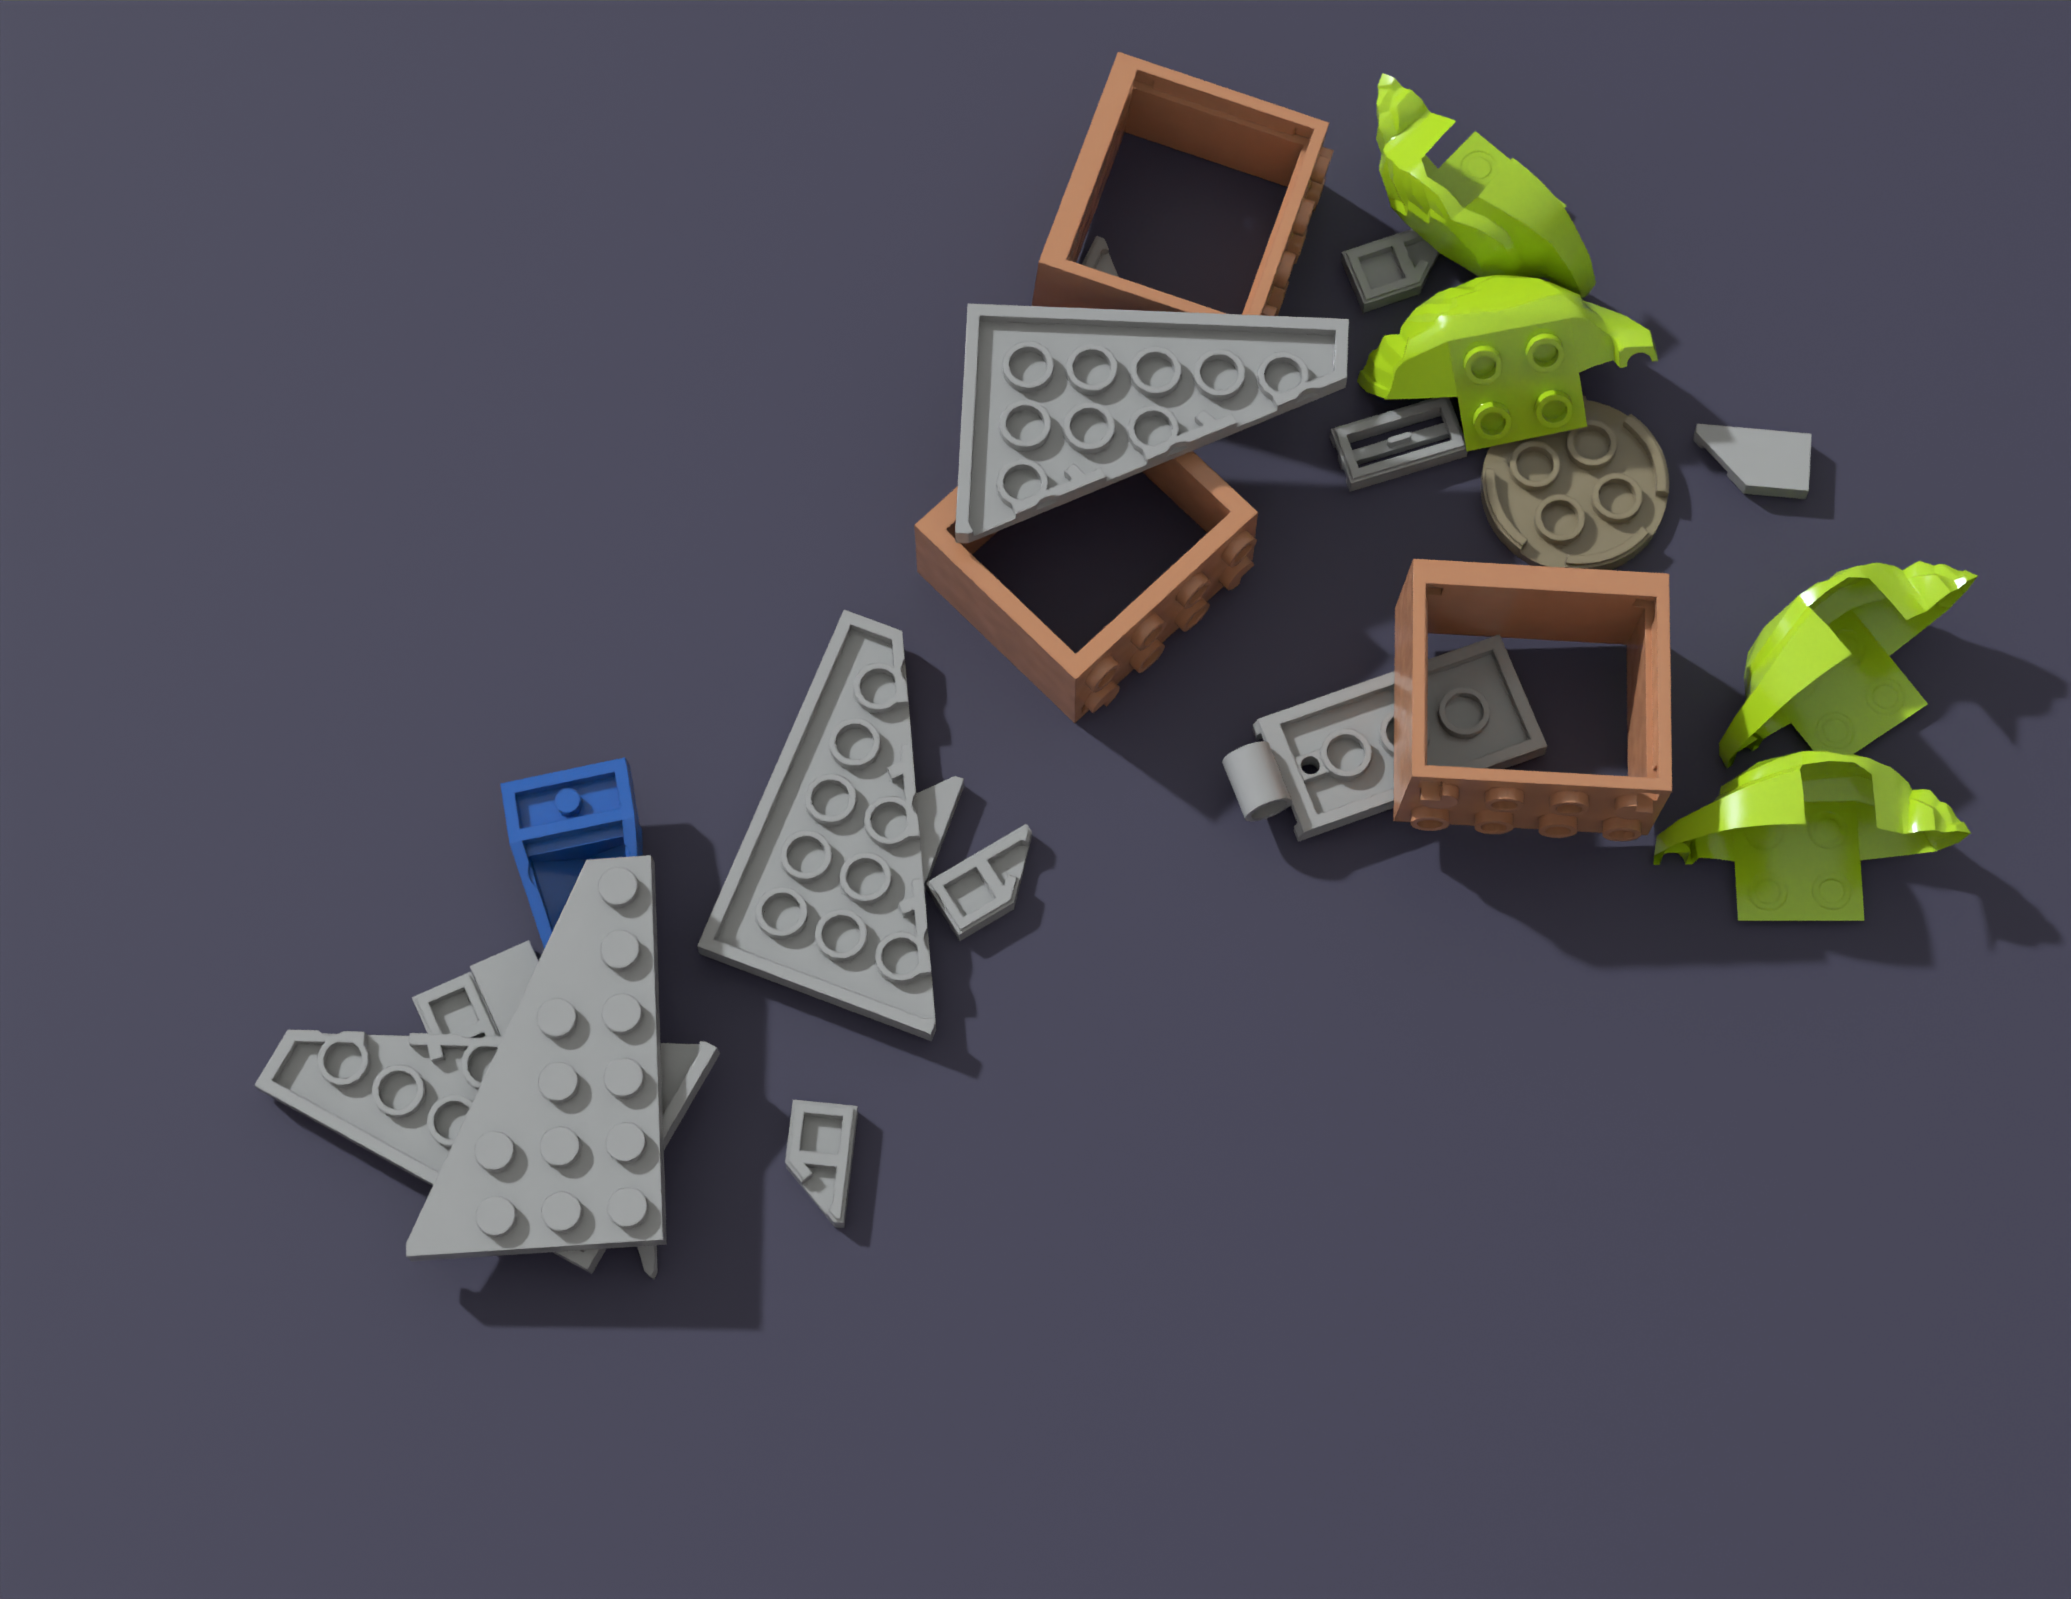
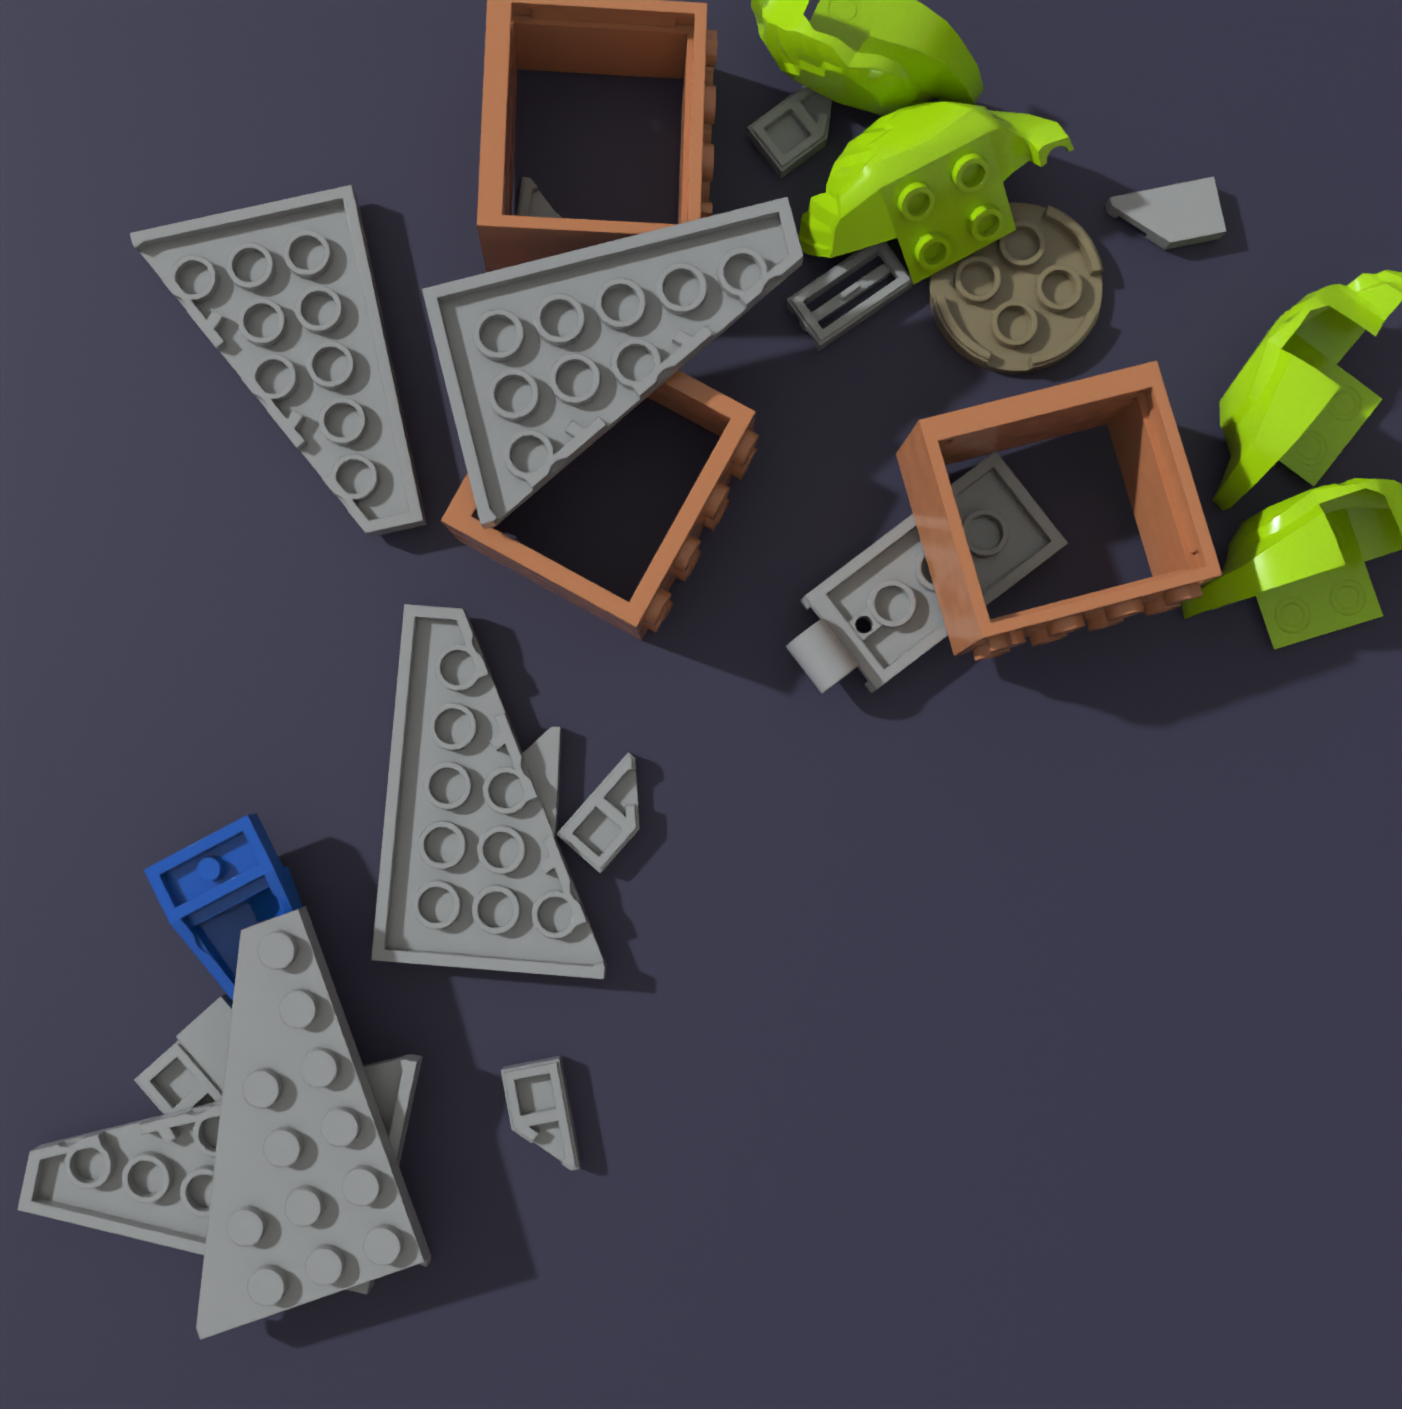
camera: 15 degrees left, 15 degrees up
none -> light grey wing [130,185,427,537]

